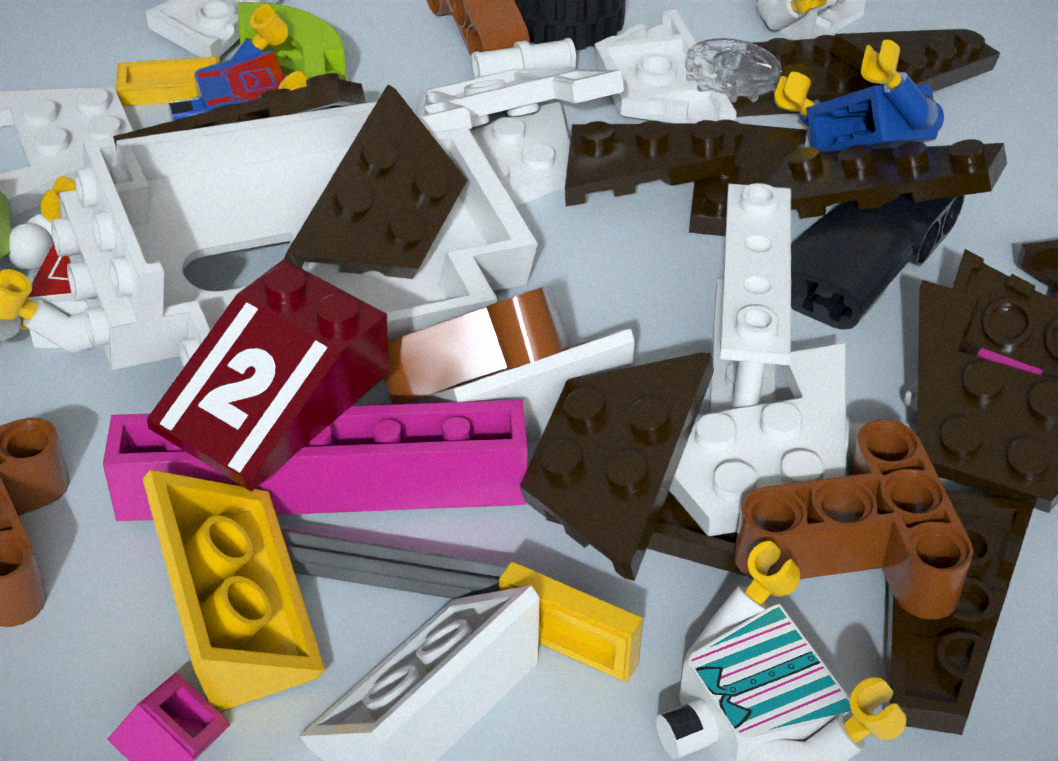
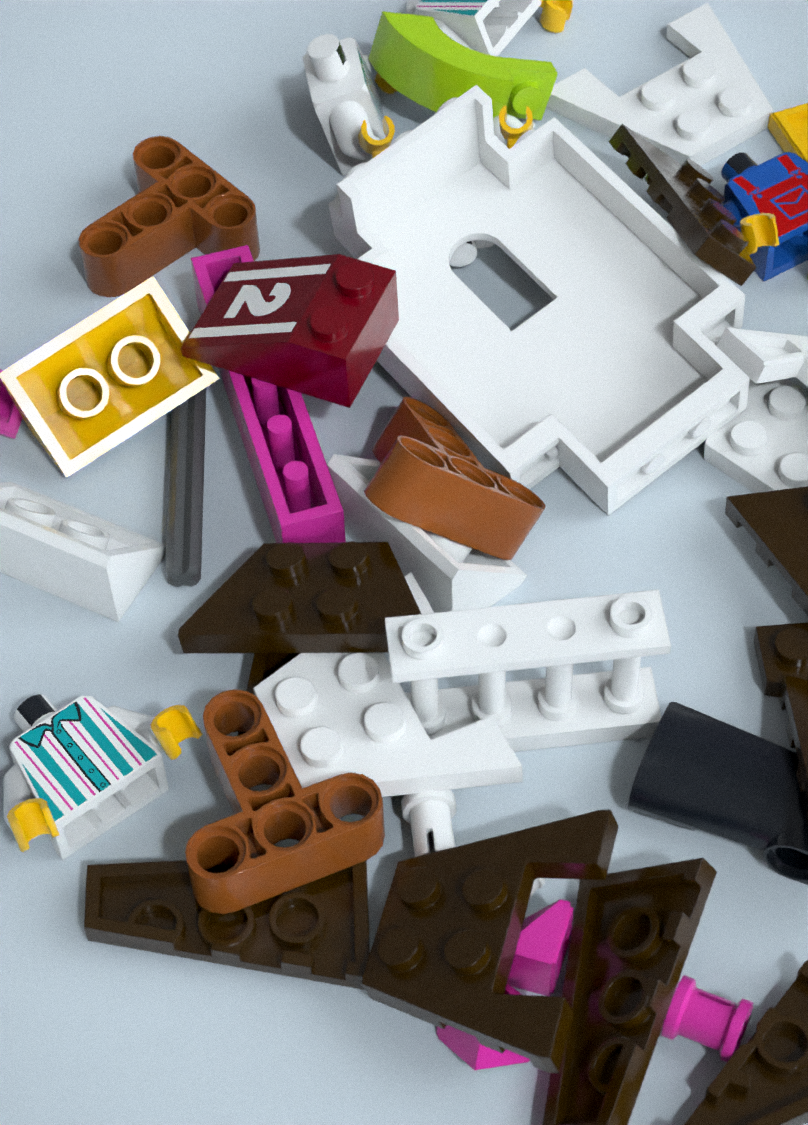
camera: 80 degrees right, 10 degrees up
dark brown wing [284,85,467,279] -> none
yellow tile [499,561,643,682] -> none

